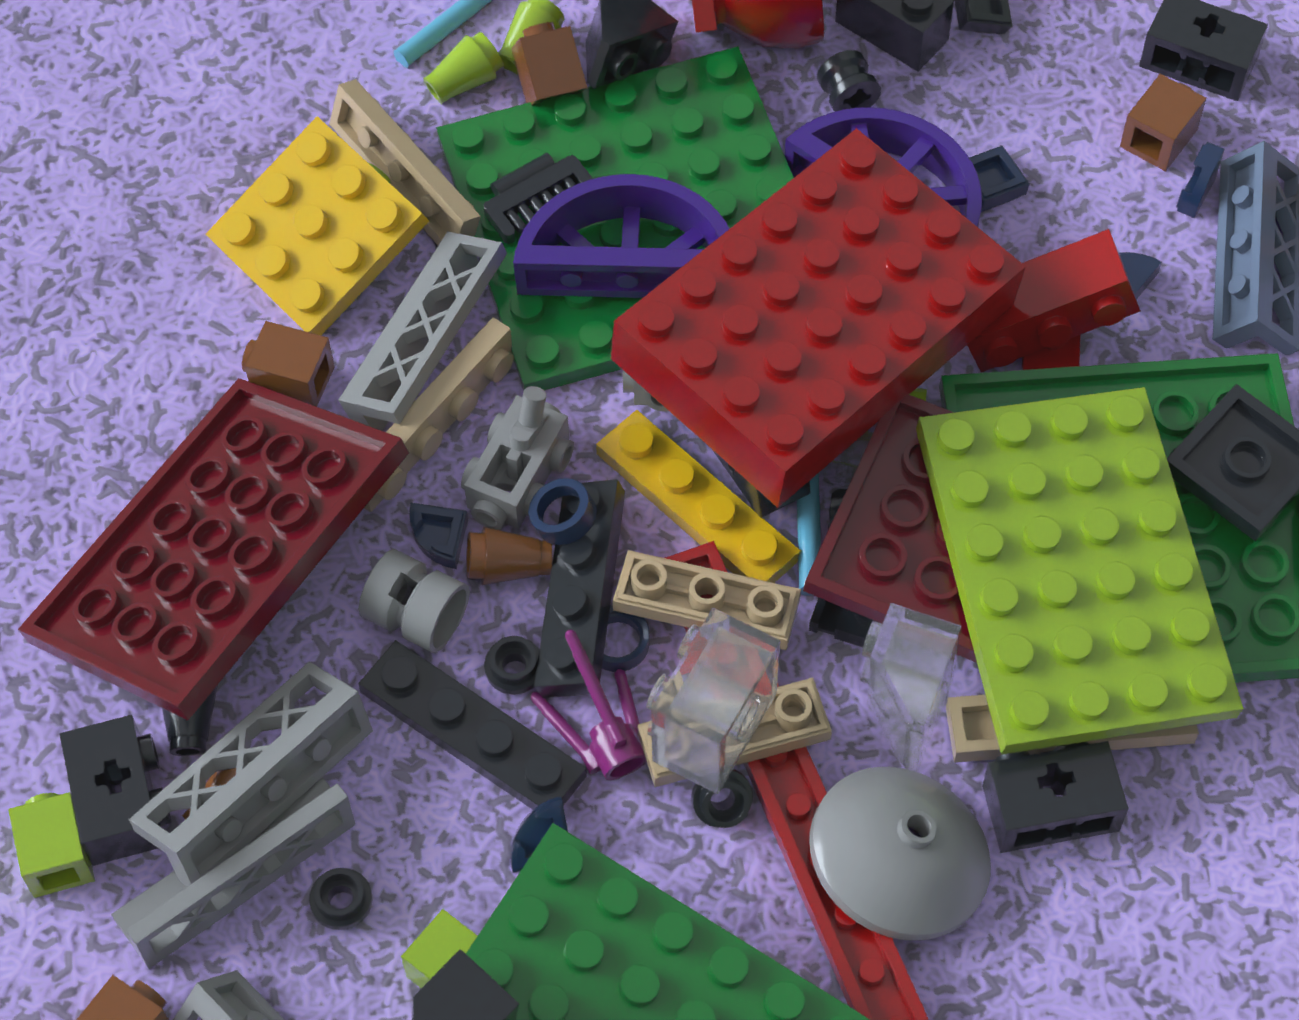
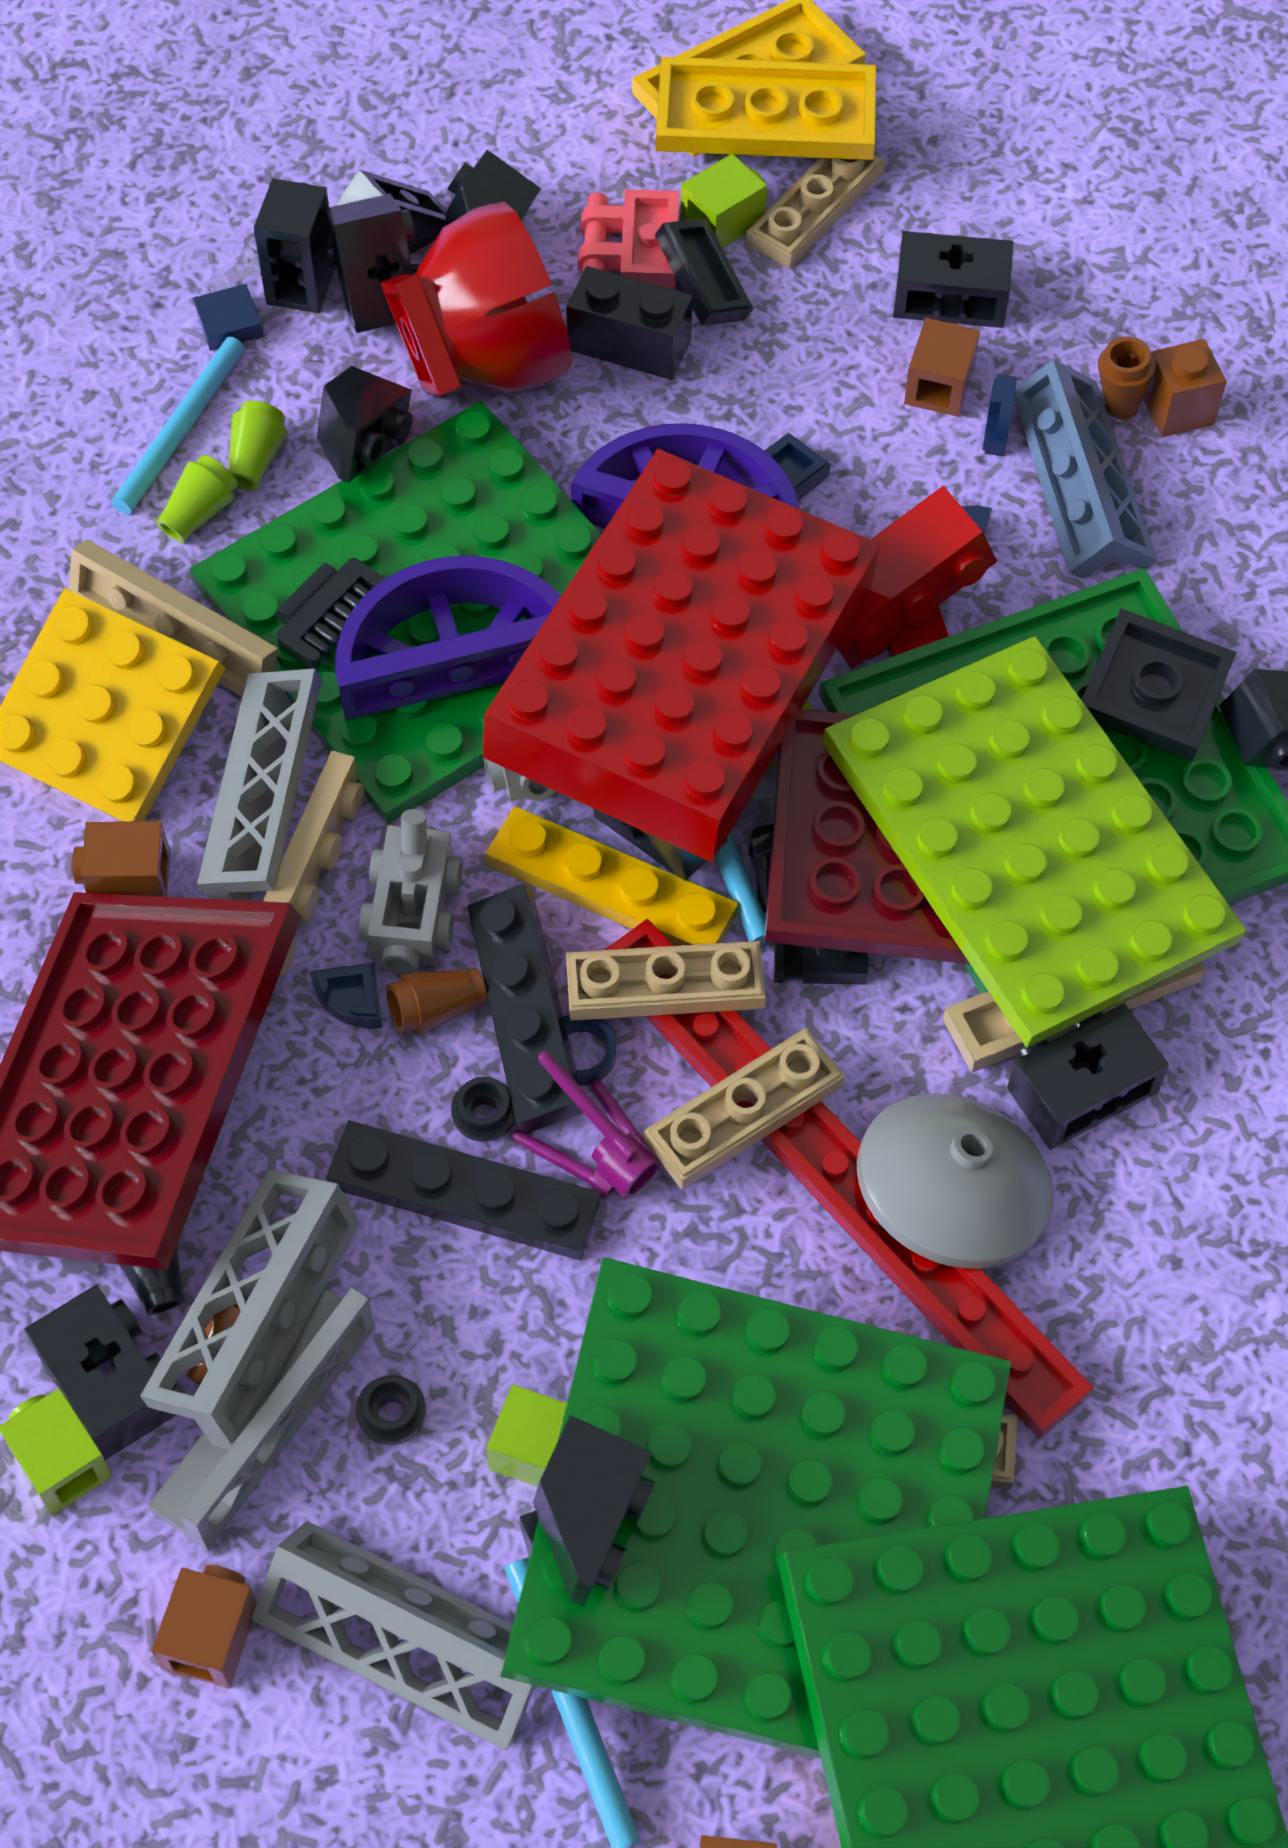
camera: 20 degrees left, 0 degrees up
light grey wheel [358,549,470,653] -> none
dark orange brick [511,22,587,105] -> none
dark blue tile [511,797,568,873] -> none
dark blue piece [528,478,597,545] -> none
clear brick [646,608,781,794] -> none
black plate [691,767,753,828] -> none
black wheel [817,50,881,112] -> none
clear slope [860,603,961,773] -> none

